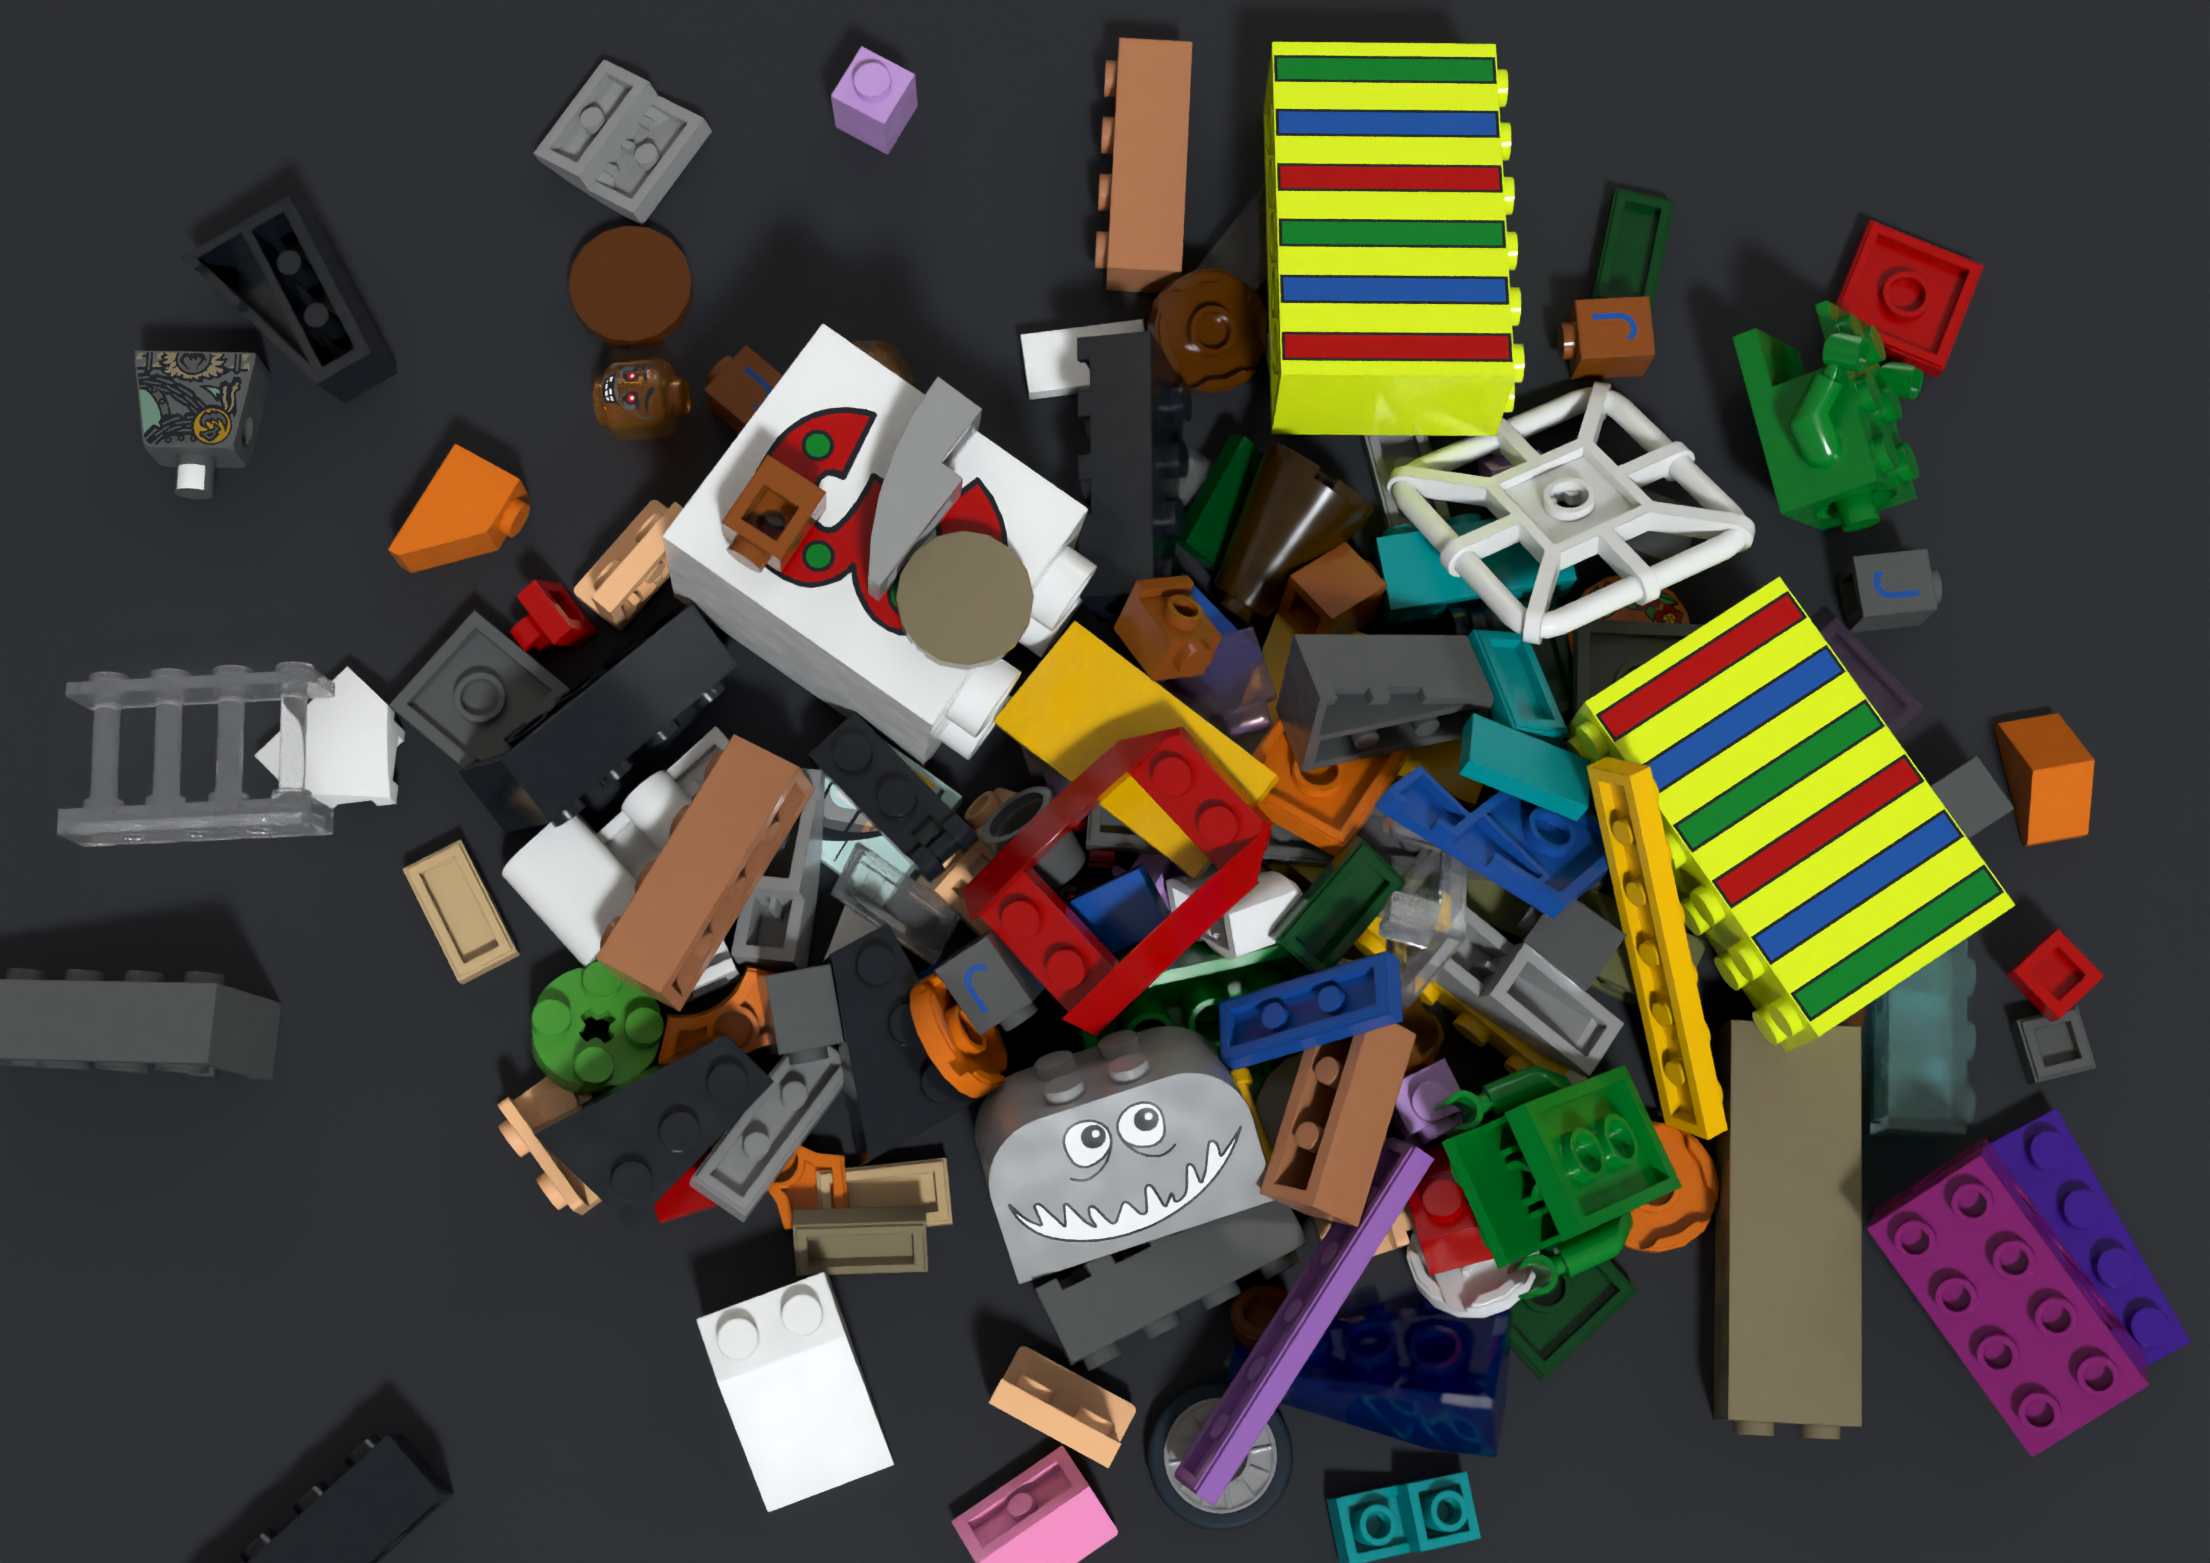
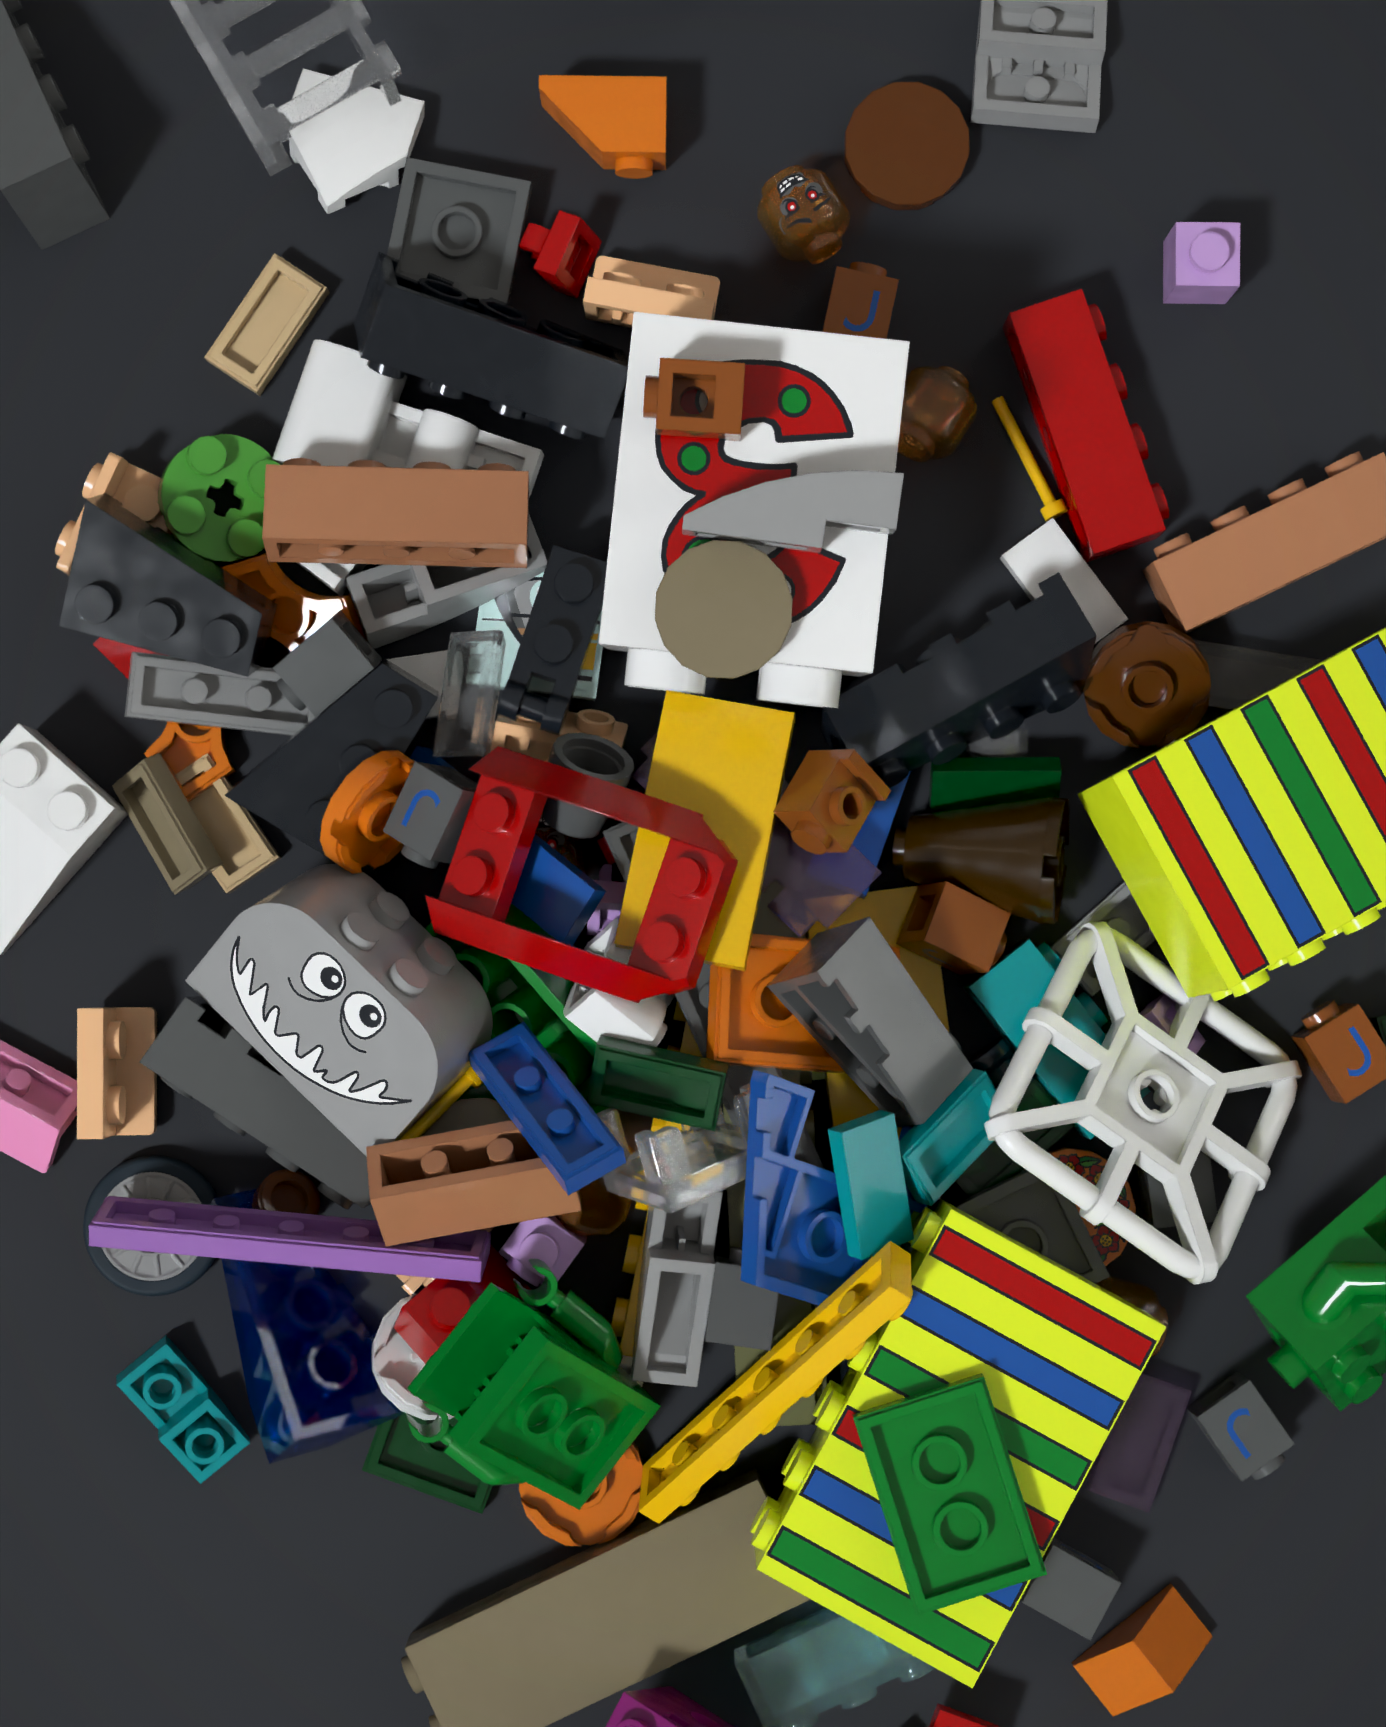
camera: 65 degrees right, 10 degrees up
none -> green tile [852,1373,1047,1616]
none -> yellow piece [992,396,1068,522]
none -> red brick [1003,289,1169,563]

